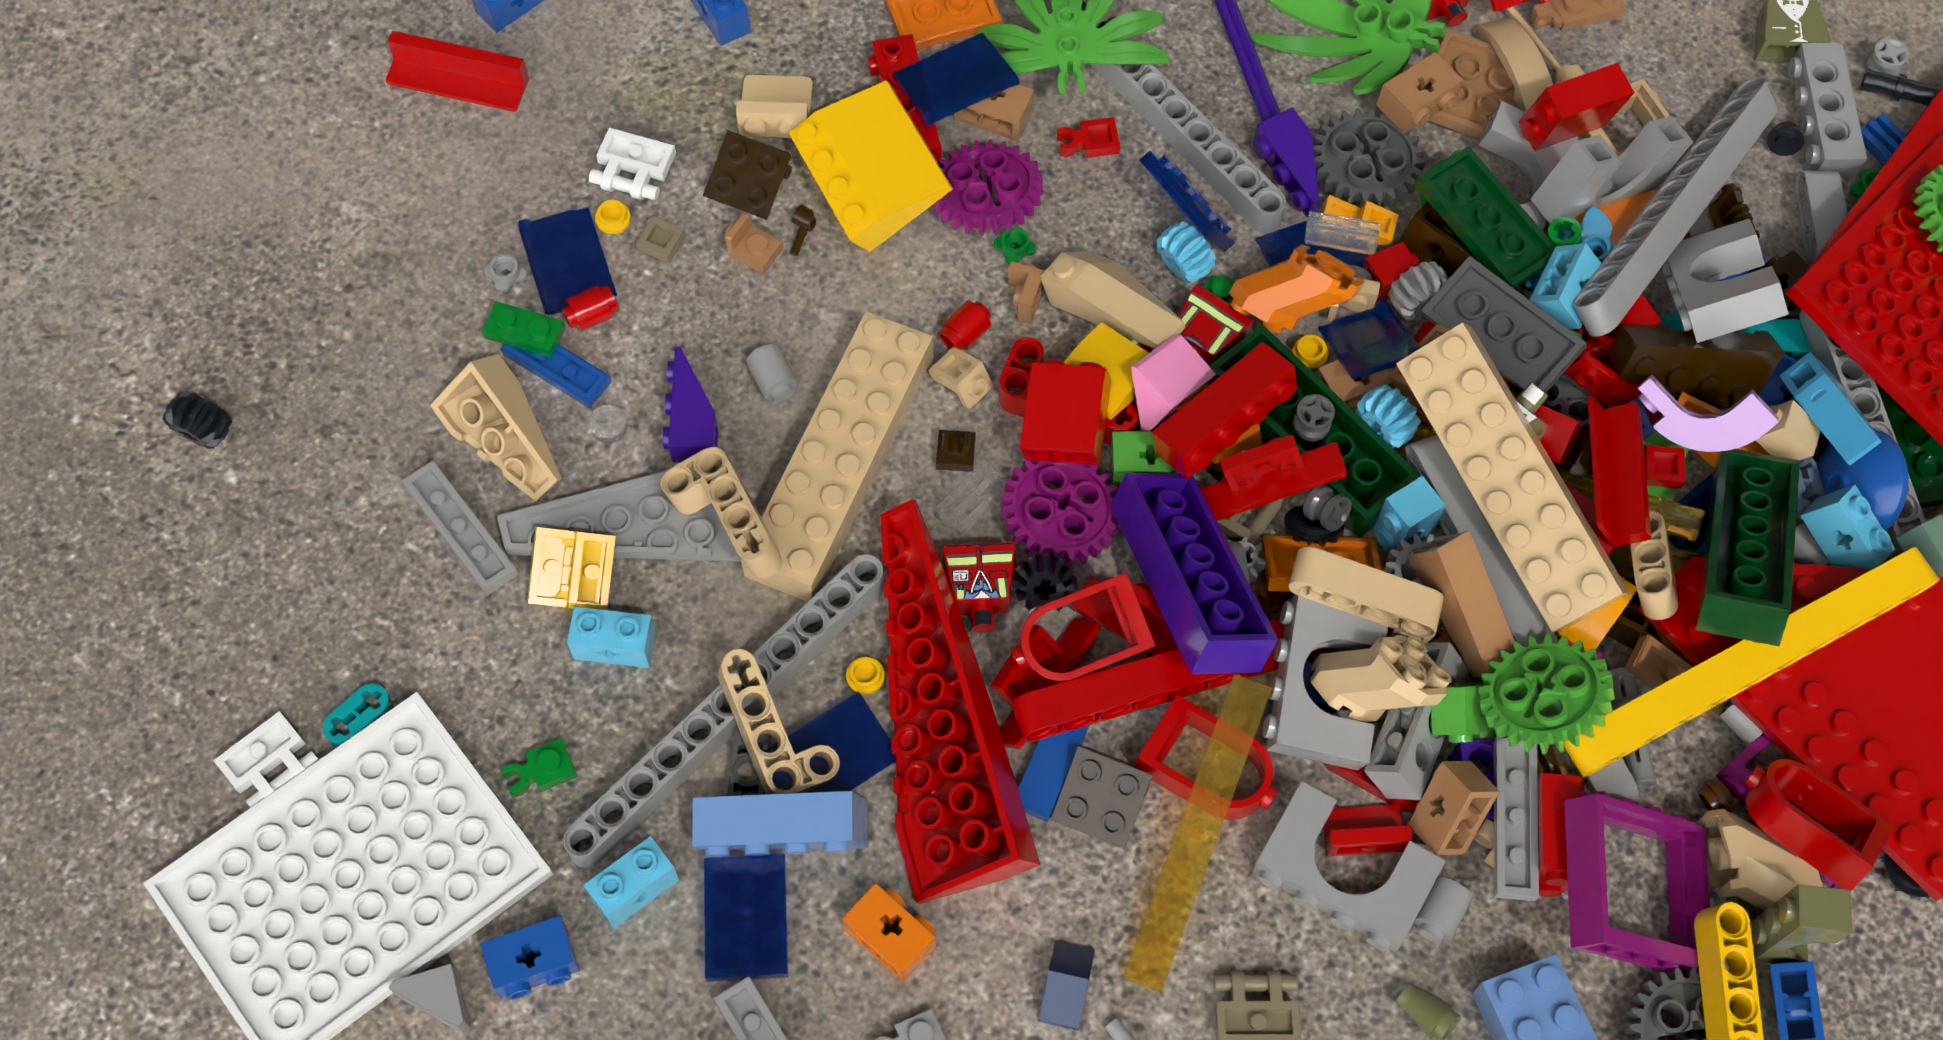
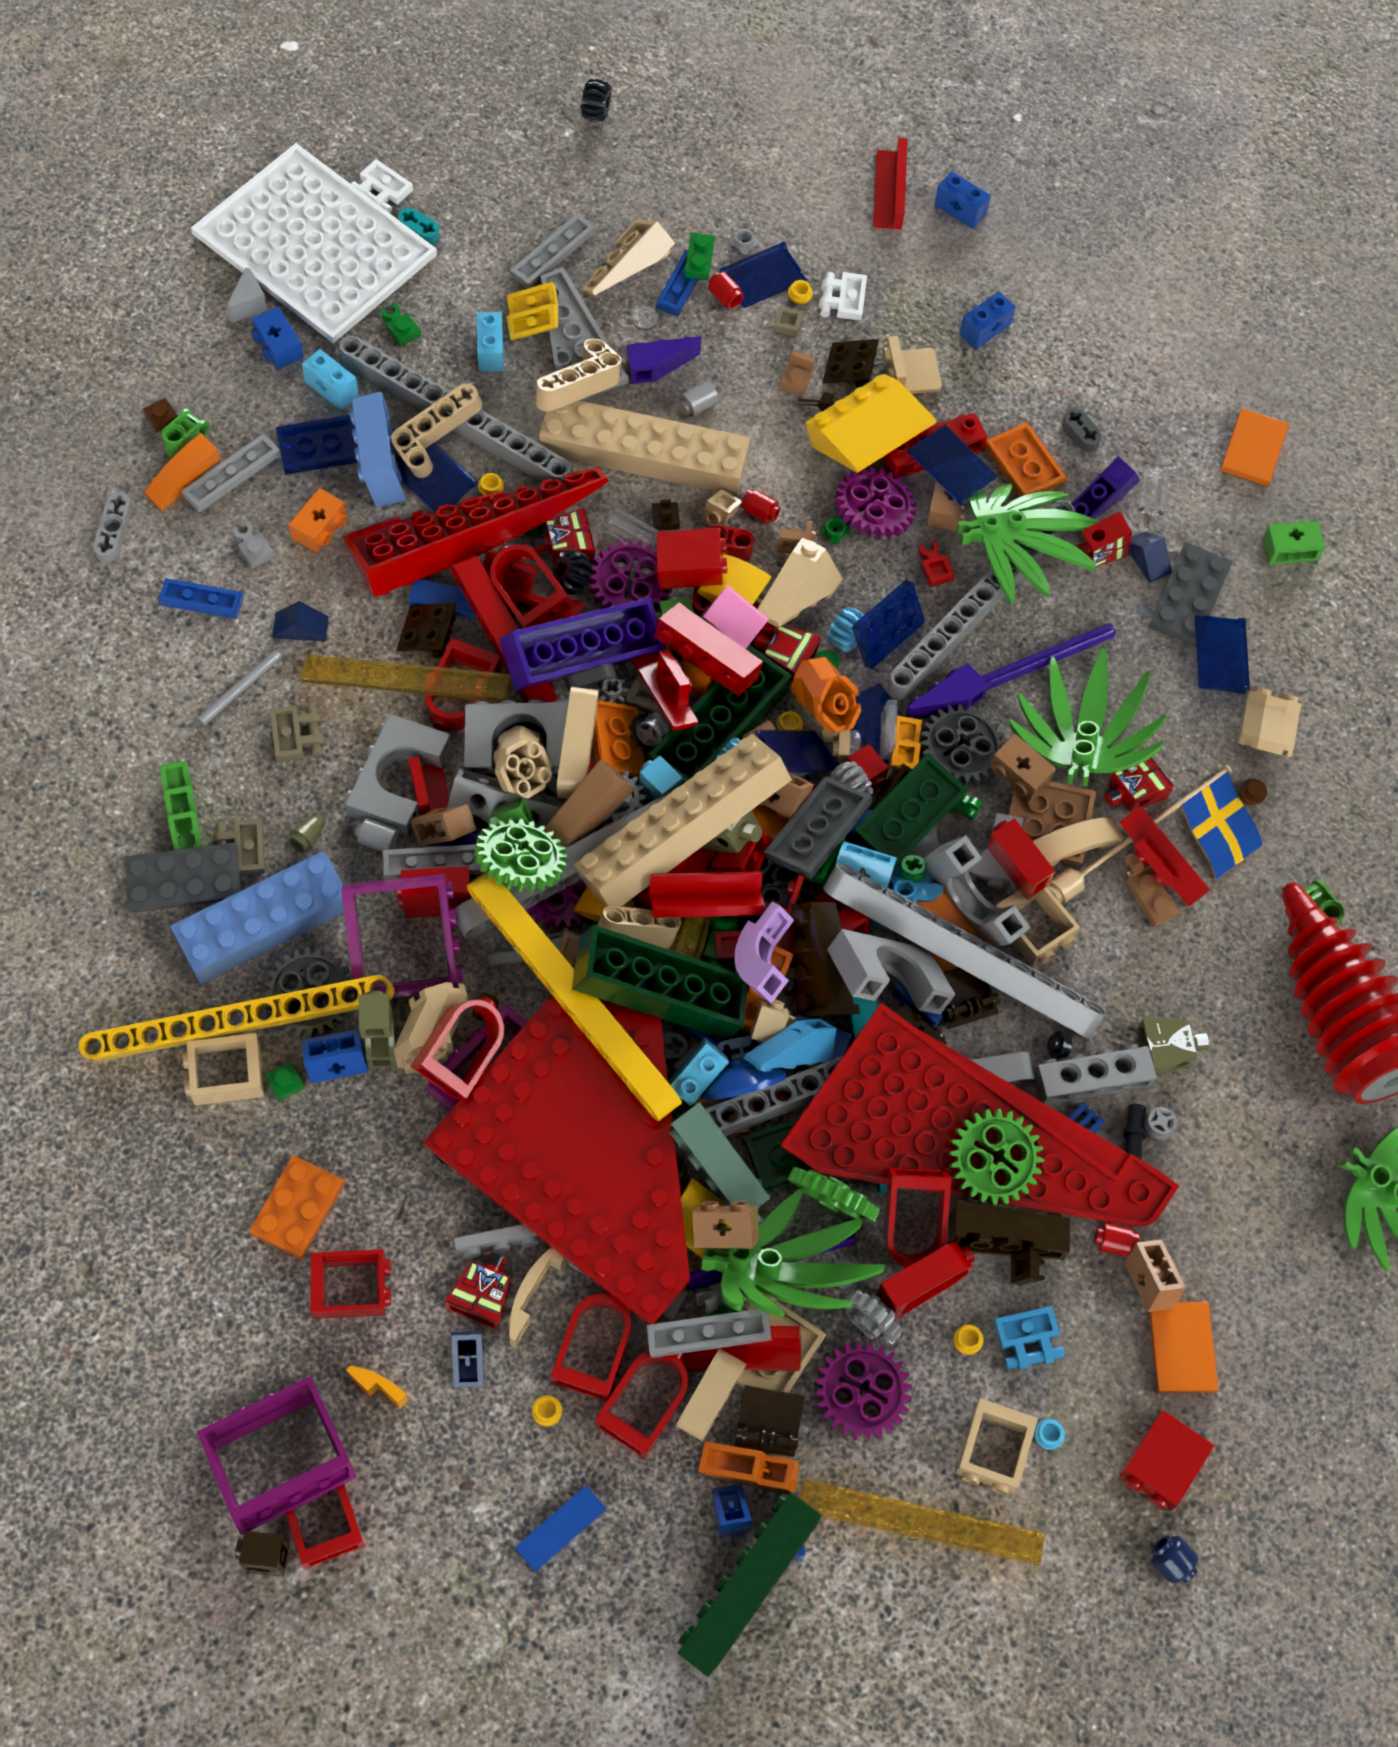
camera: 75 degrees right, 0 degrees up
dark grey wheel [1293,394,1335,441] -> none

